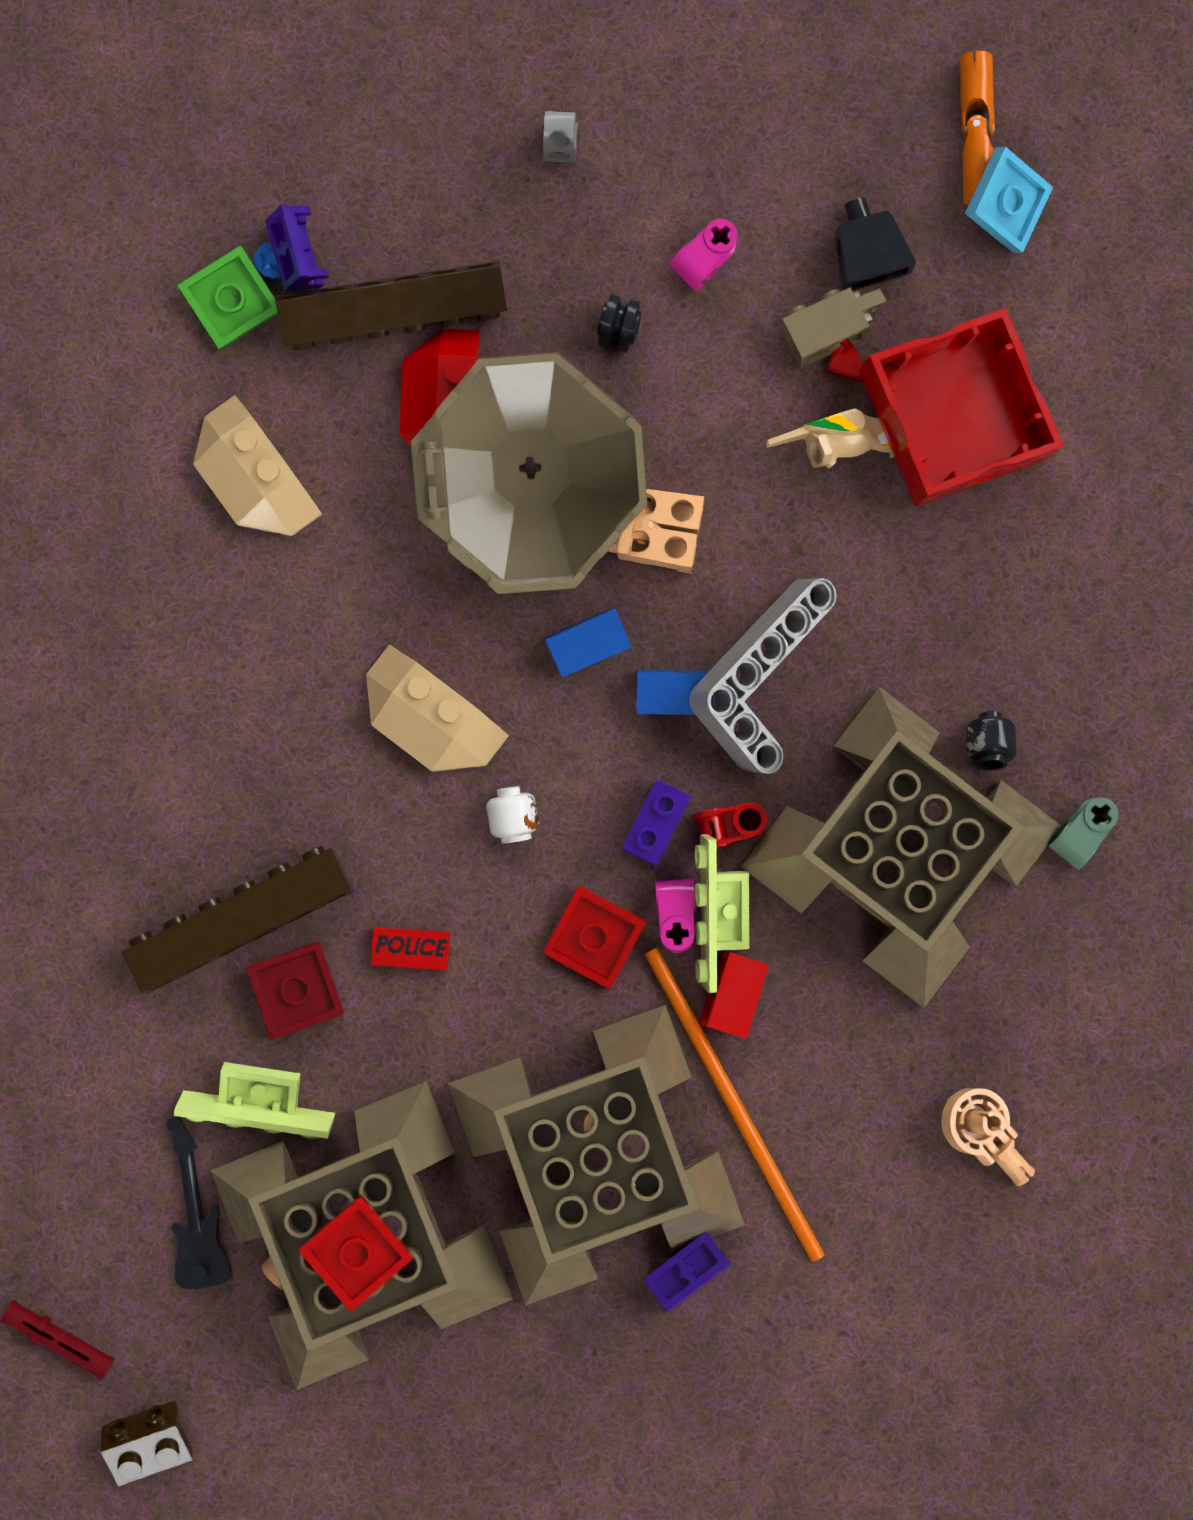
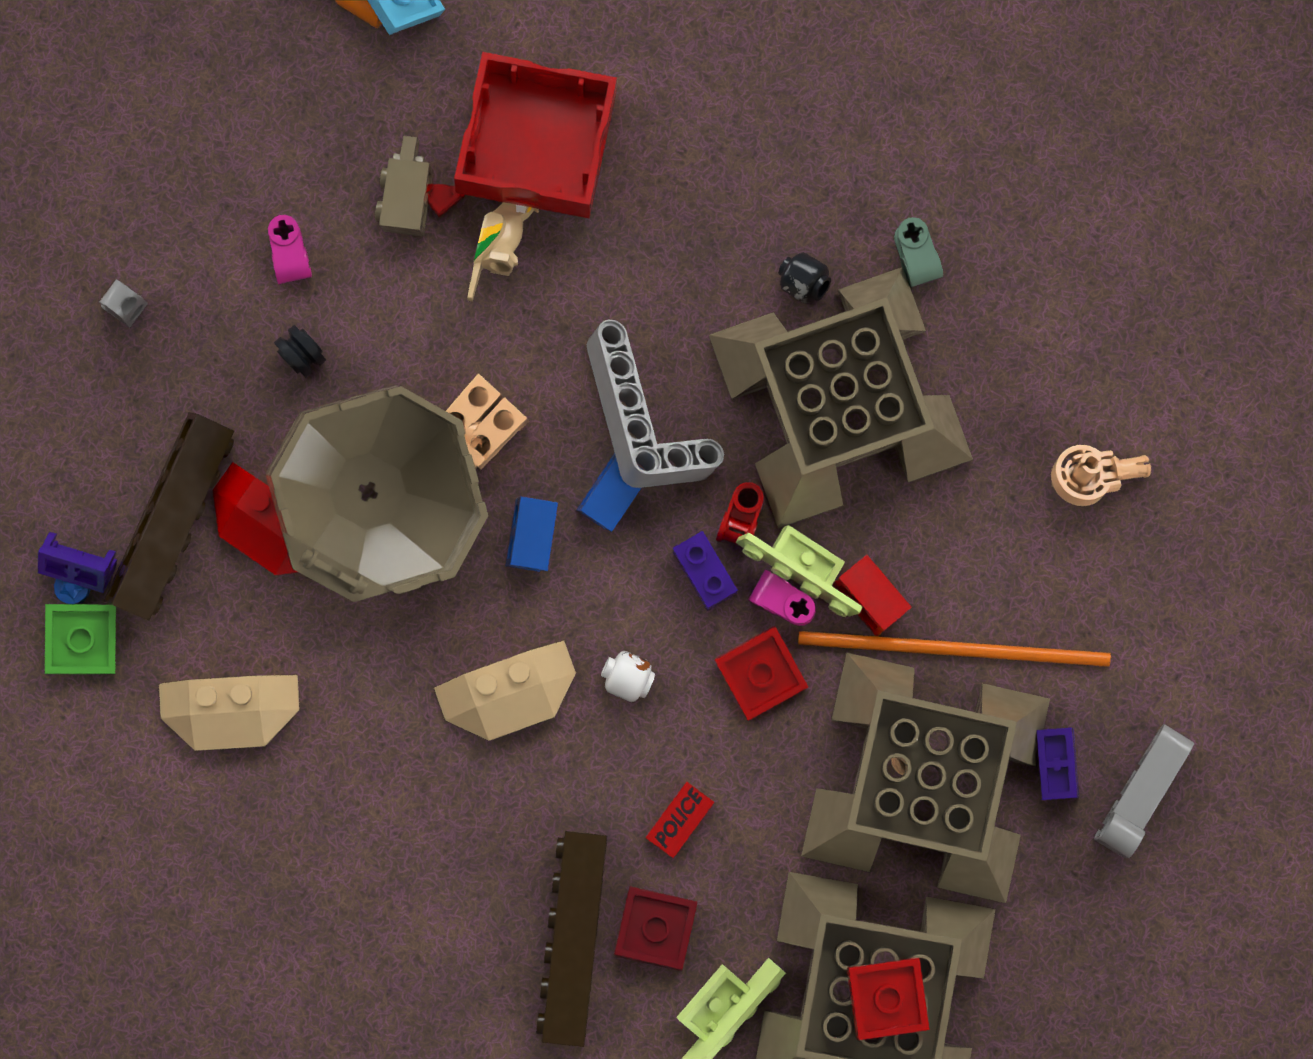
camera: 55 degrees left, 0 degrees up
black torso [835,197,916,291] -> none
none -> light grey beam [1094,724,1194,858]

